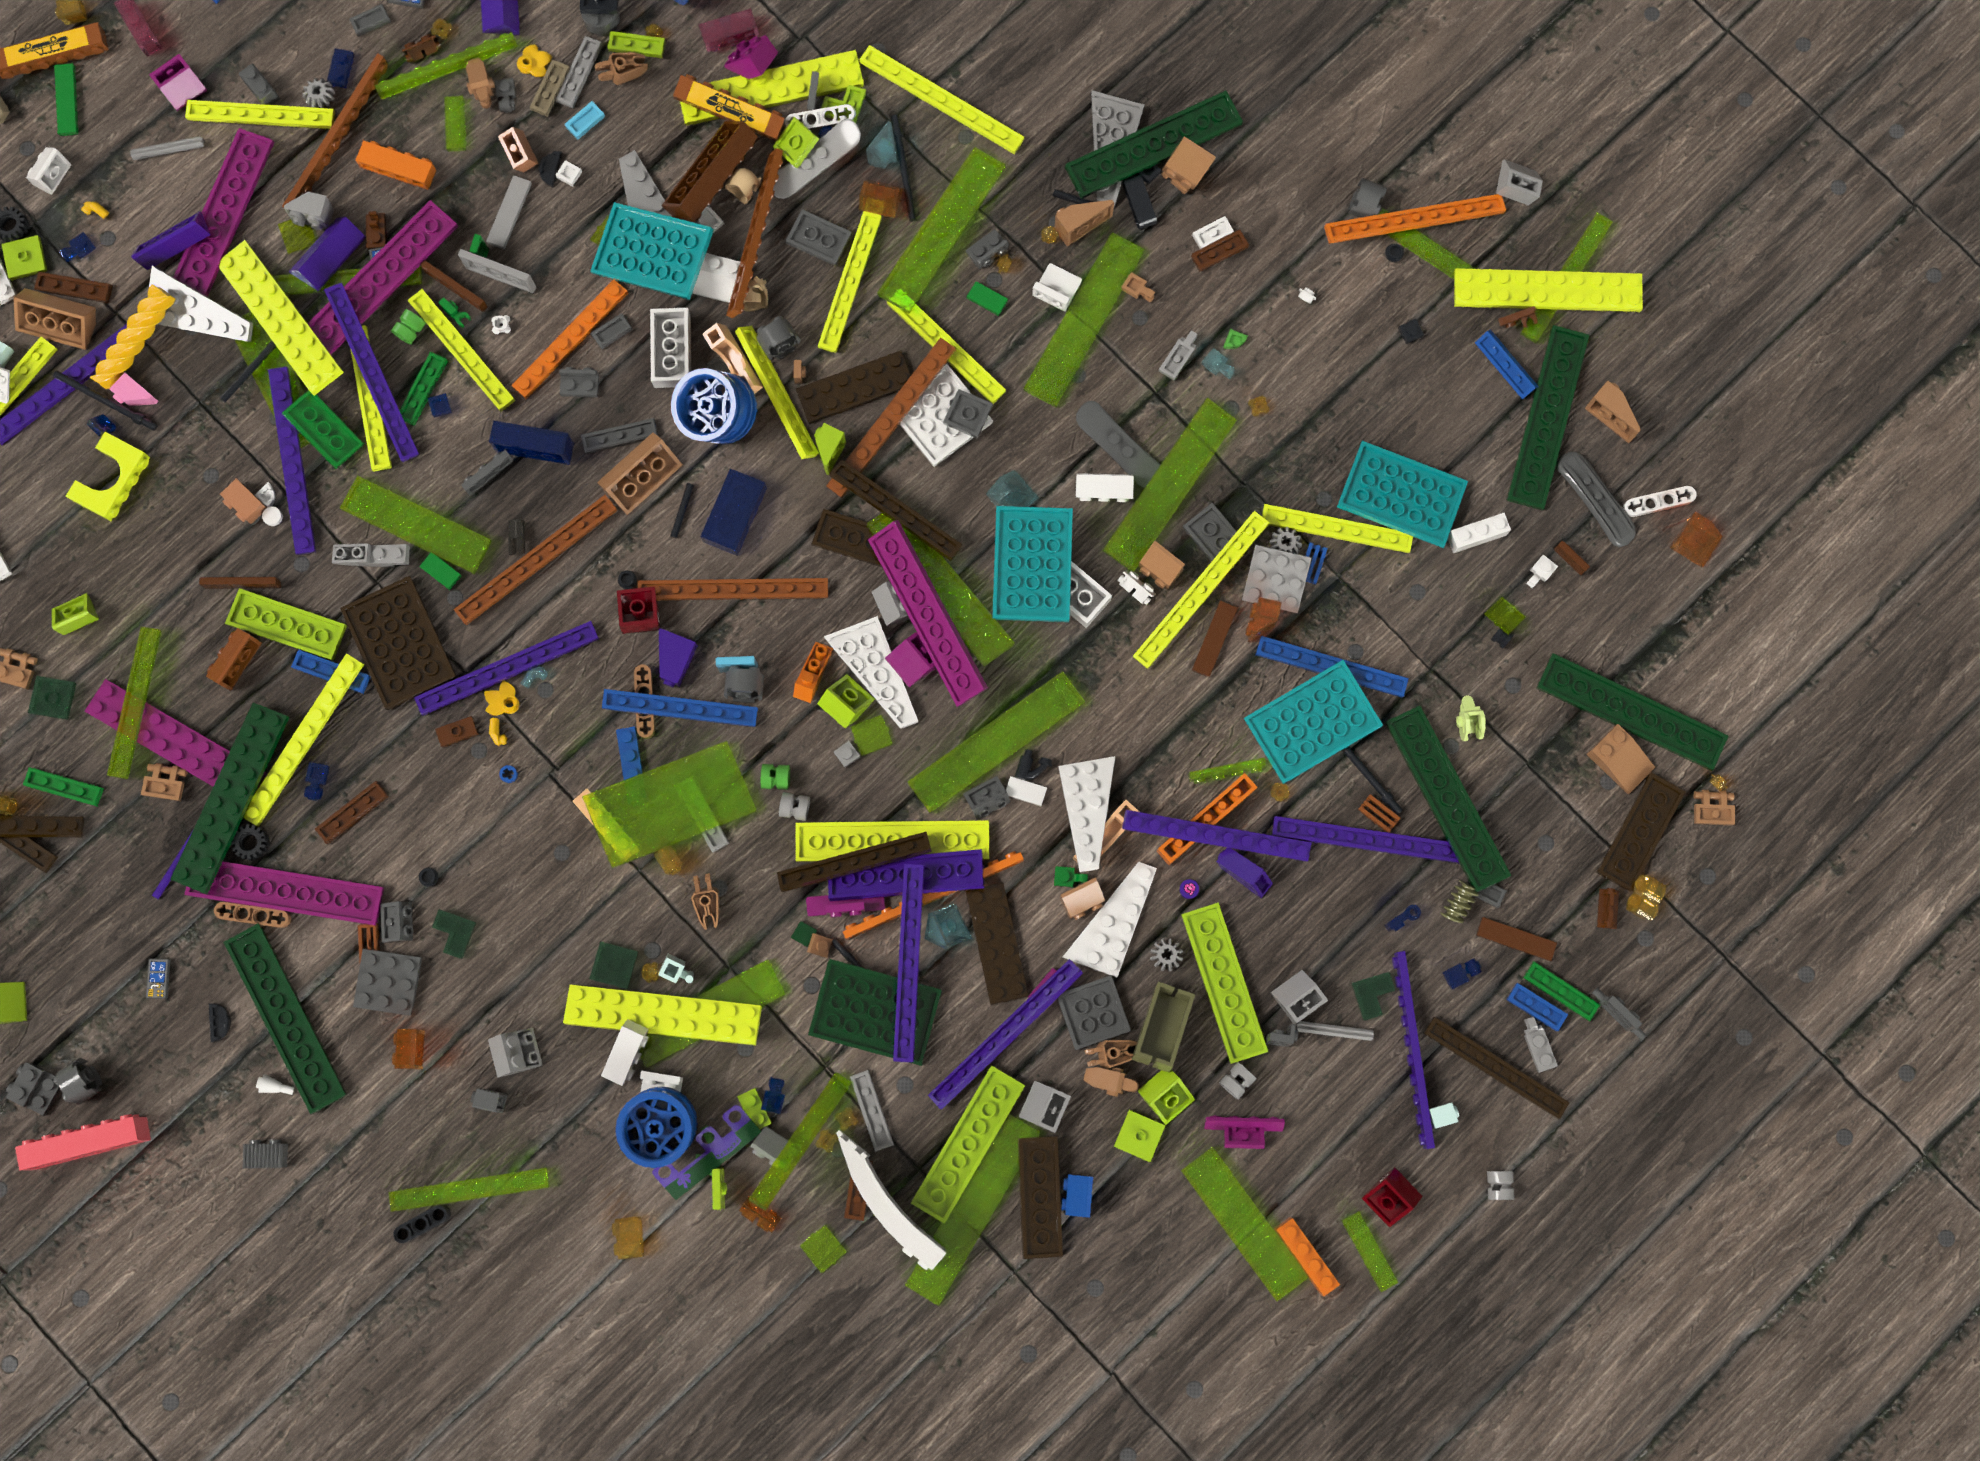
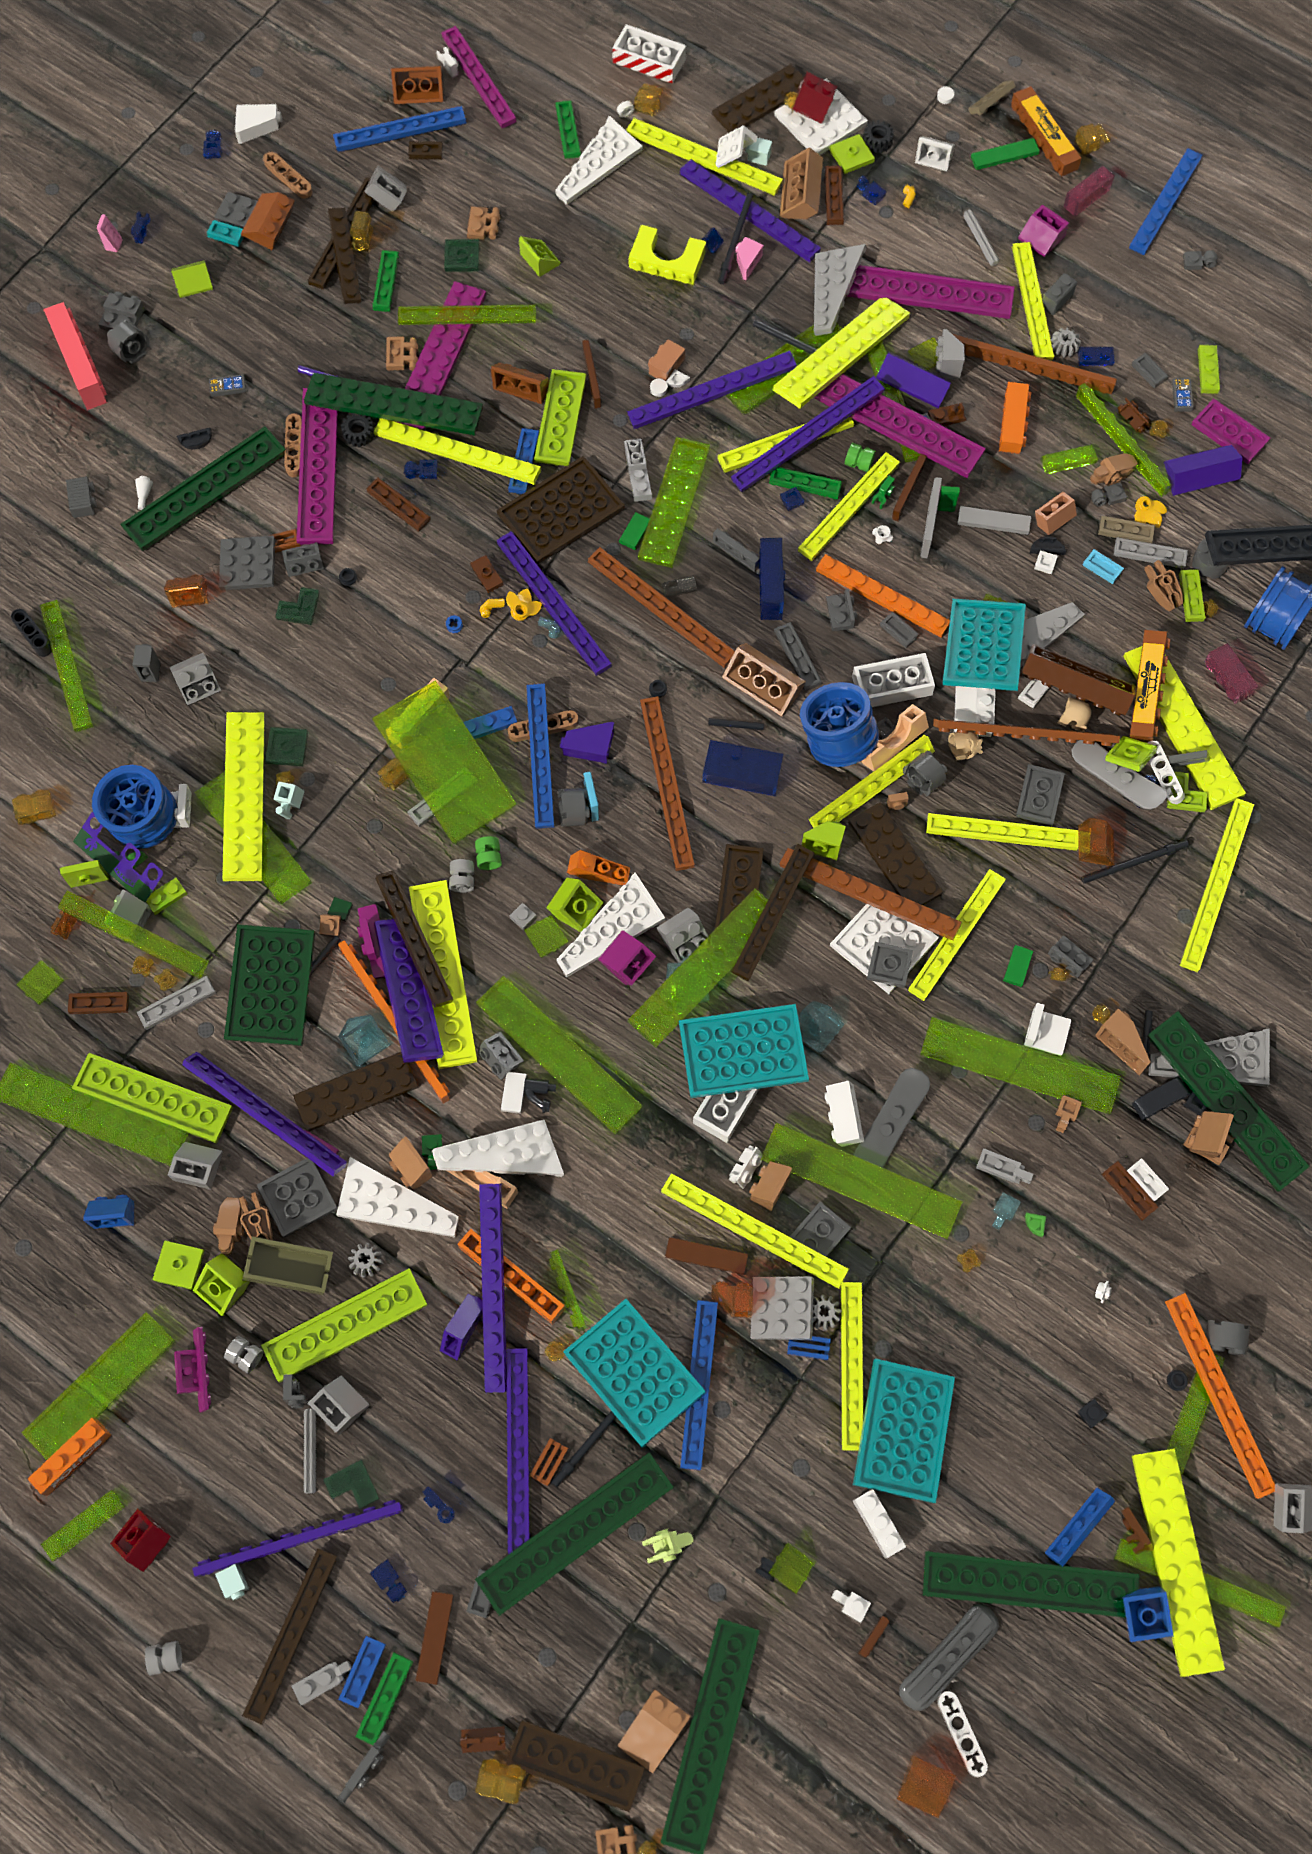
camera: 80 degrees right, 10 degrees down
yellow piece [90,284,176,389] -> none
dark purple slope [131,211,211,270] -> none
green tile [282,390,364,469] -> none
white brick [601,1019,649,1086] -> none
dark red slope [617,587,660,634] -> none
medium nougat hinge [691,873,720,930] -> none
magenta slope [724,35,778,79] -> none
clear blue plate [761,1077,785,1114] -> none
white slope [836,1130,947,1270] -> none
clear light blue slope [866,121,897,169] -> none
magenta plate [868,520,988,707] -> none
clear neon green plate [877,147,1006,314] -> none
dark purple plate [893,864,925,1063] -> none
dark brown plate [1017,1136,1063,1259] -> none
dark purple tile [1179,879,1199,899] -> none
olive piece [1440,879,1479,923] -> none
medium nougat slope [1585,381,1641,443] -> none
none -> blue slope [1123,1586,1174,1642]

